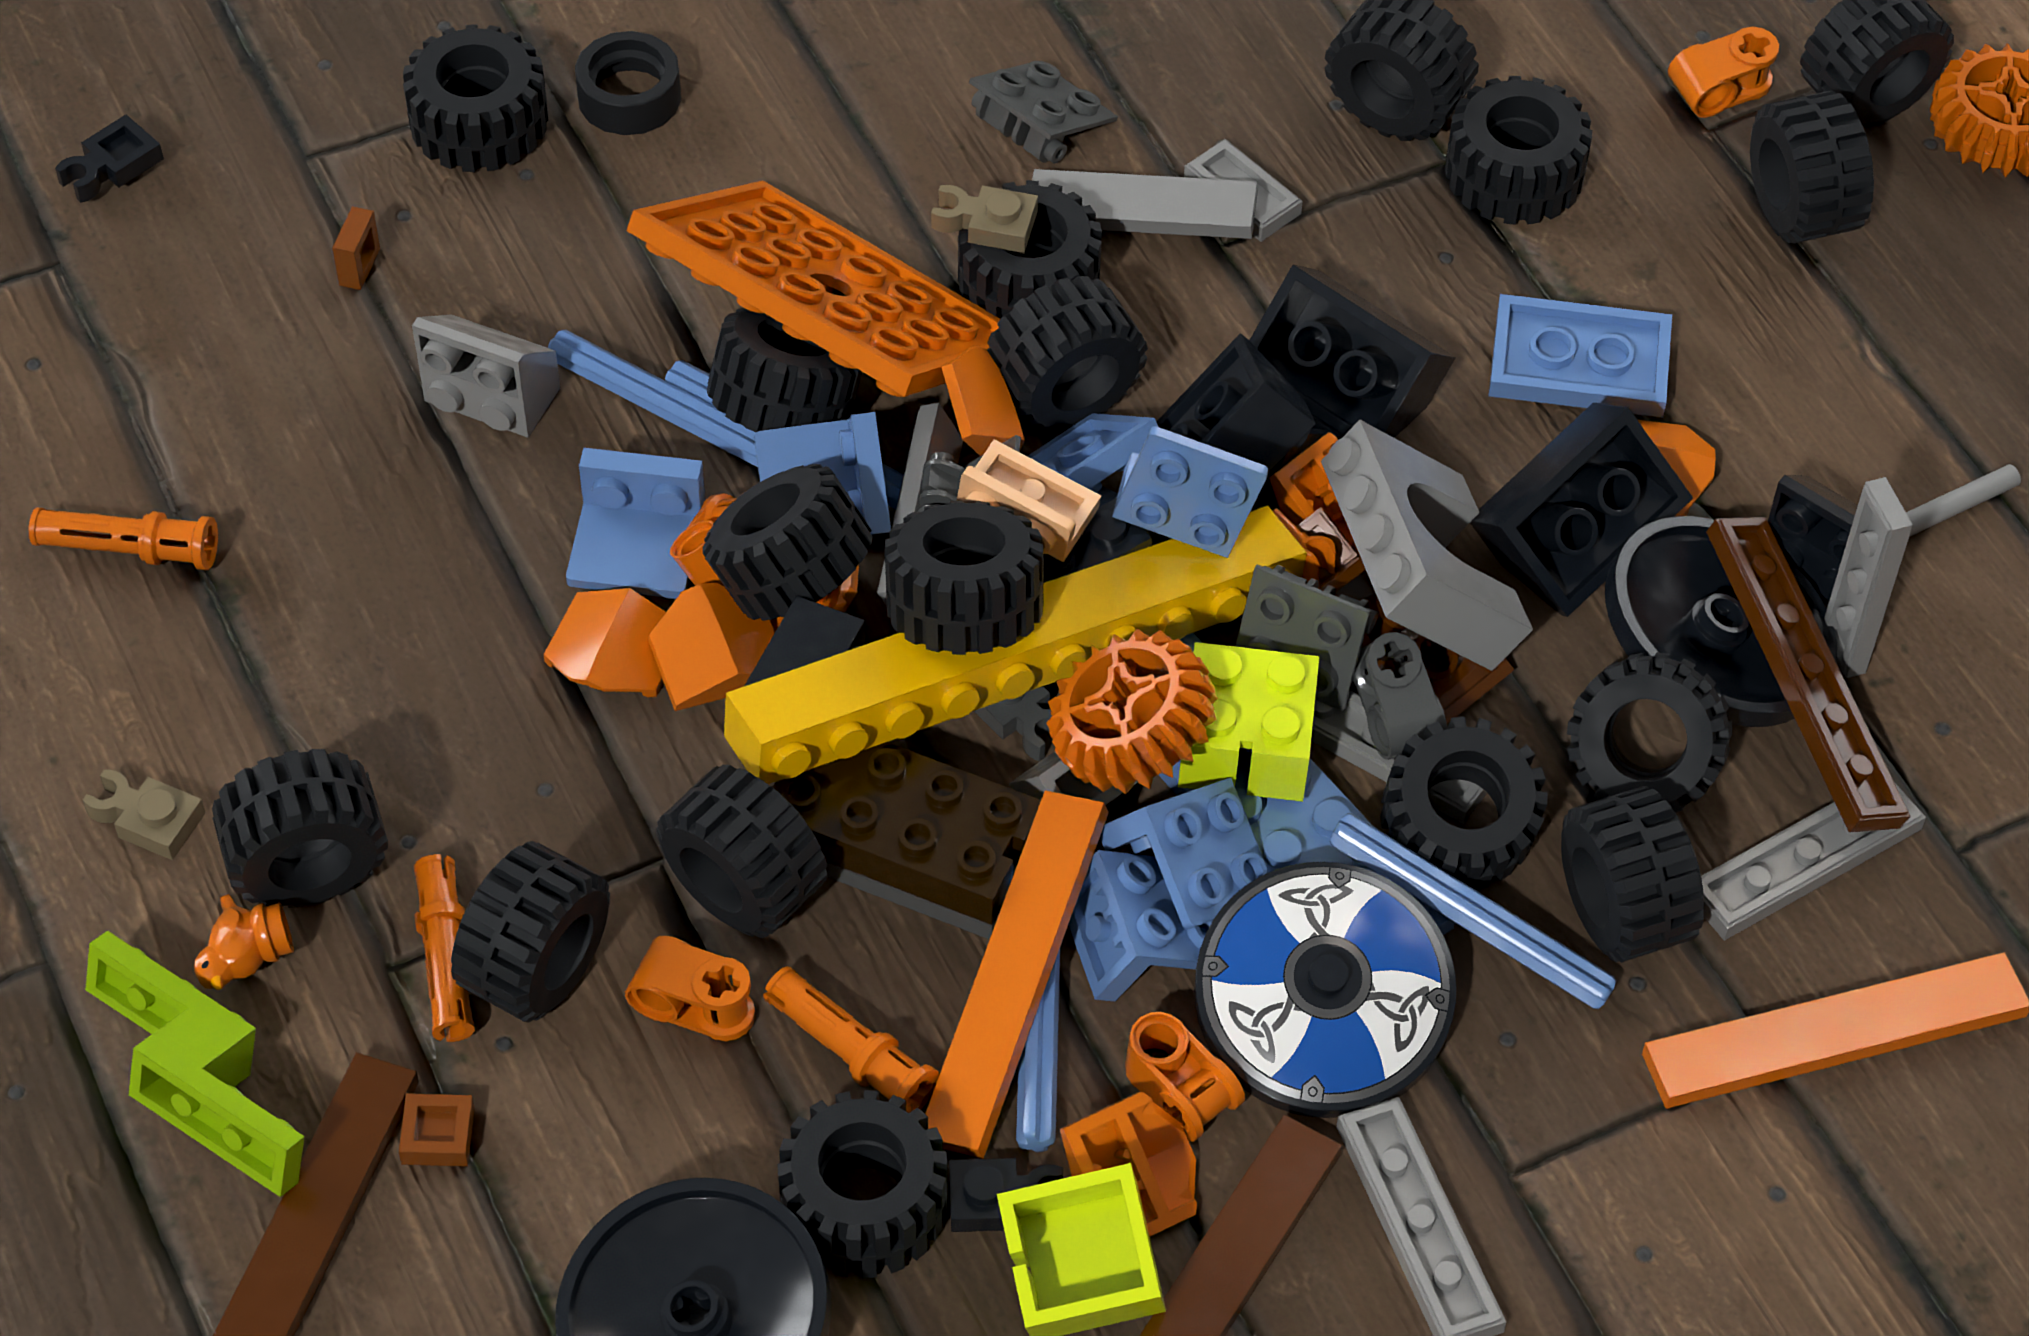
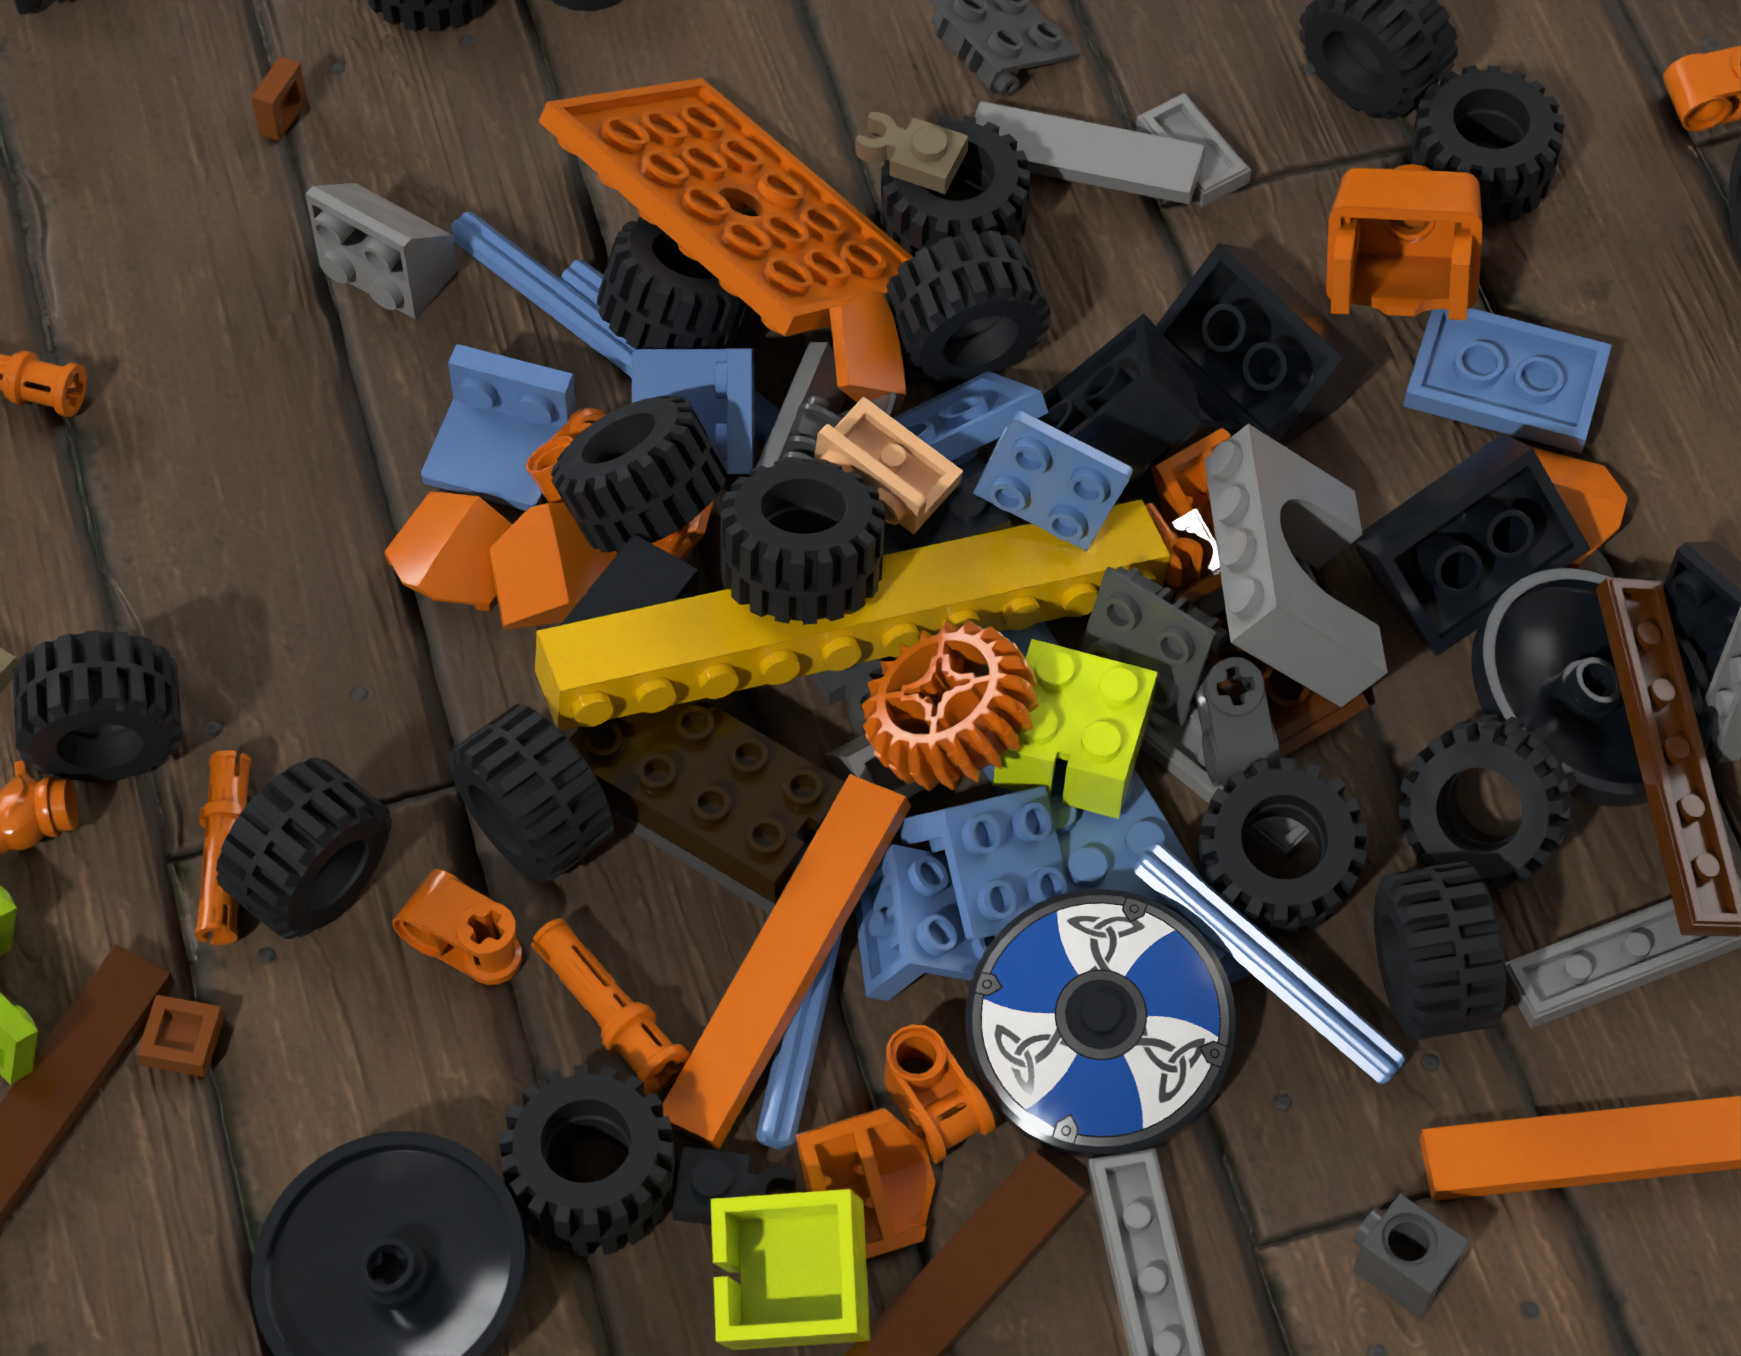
camera: 10 degrees right, 5 degrees up
none -> orange piece [1326,164,1483,320]
none -> dark grey brick [1353,1194,1470,1319]

